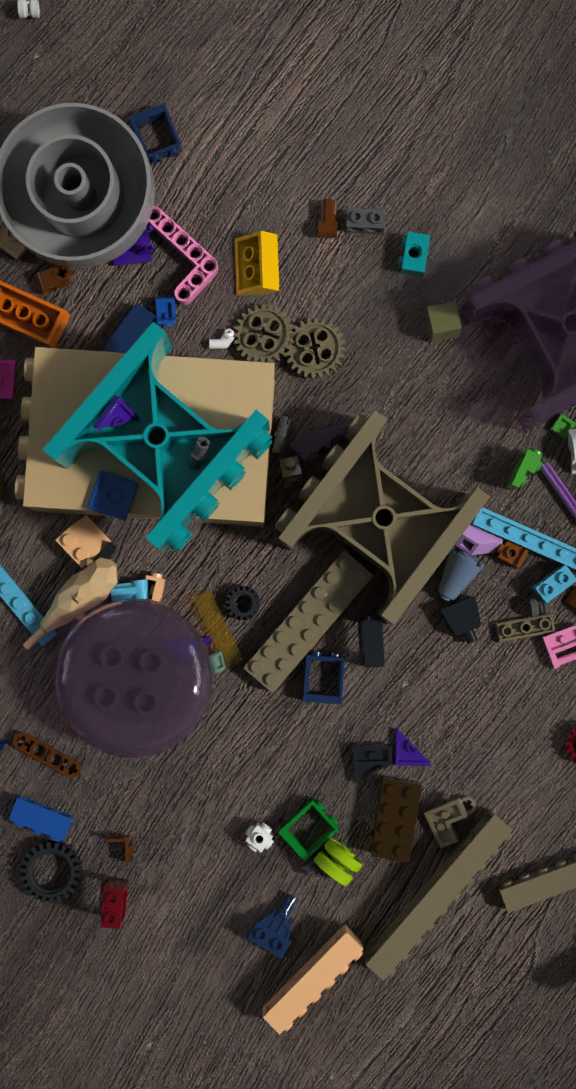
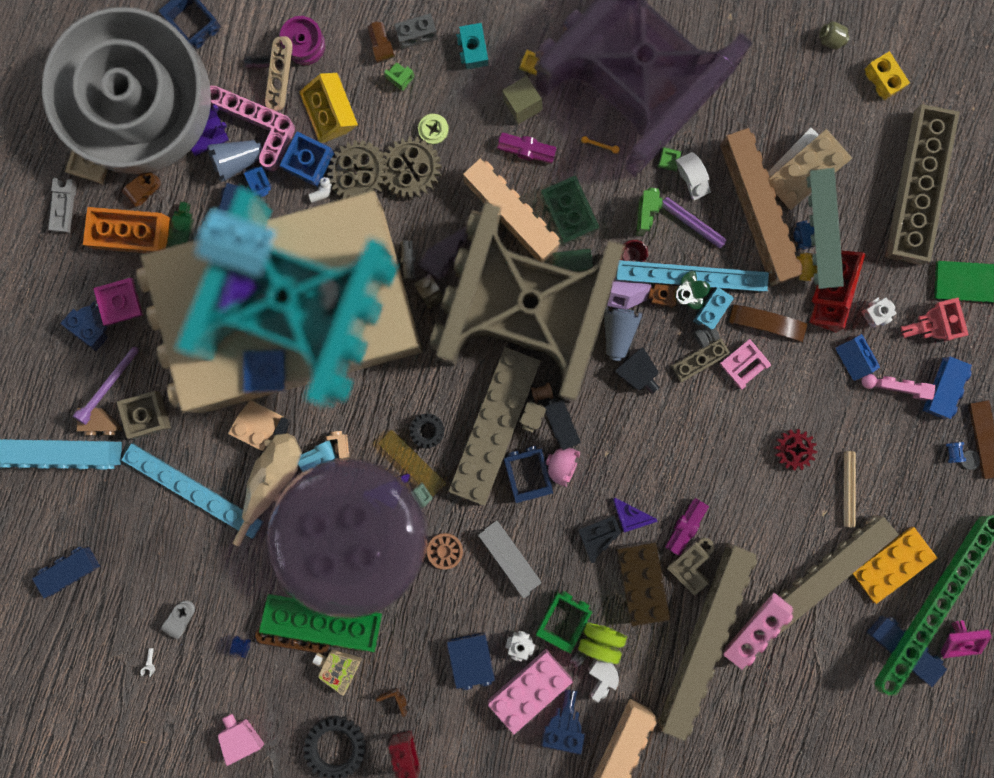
camera: 10 degrees left, 0 degrees up
blue brick [9,796,74,842] -> none
none -> dark green hinge [166,201,193,249]
none -> medium azure slope [196,210,276,276]
none -> sand blue cone [207,140,262,182]
none -> black axle [244,55,282,68]
none -> green plate [259,594,382,653]
none -> tan beam [265,36,292,111]
none -> magenta wheel [280,16,325,66]
none -> blue brick [280,132,334,187]
none -> torso [312,650,362,696]
none -> bright green panel [384,63,415,91]
none -> yellowish green gear [418,114,449,145]
none -> nougat wheel [427,533,463,570]
none -> dark blue brick [447,632,495,690]
none -> light nougat brick [463,158,560,263]
none -> light grey panel [478,521,541,598]
none -> bright pink brick [488,649,573,734]
none -> magenta piece [498,132,557,164]
none -> yellow tile [519,50,544,76]
none -> dark tan brick [520,402,546,432]
none -> nougat bush [531,383,554,404]
none -> clear green brick [540,175,600,247]
none -> bright pink cylinder [546,448,580,487]
none -> clear green hinge [552,248,593,273]
none -> light orange hinge [581,136,619,154]
none -> white brick [588,658,619,702]
none -> dark red hair [620,239,649,262]
none -> magenta piece [665,498,709,556]
none -> dark green plate [675,271,710,309]
none -> bright pink brick [723,593,793,669]

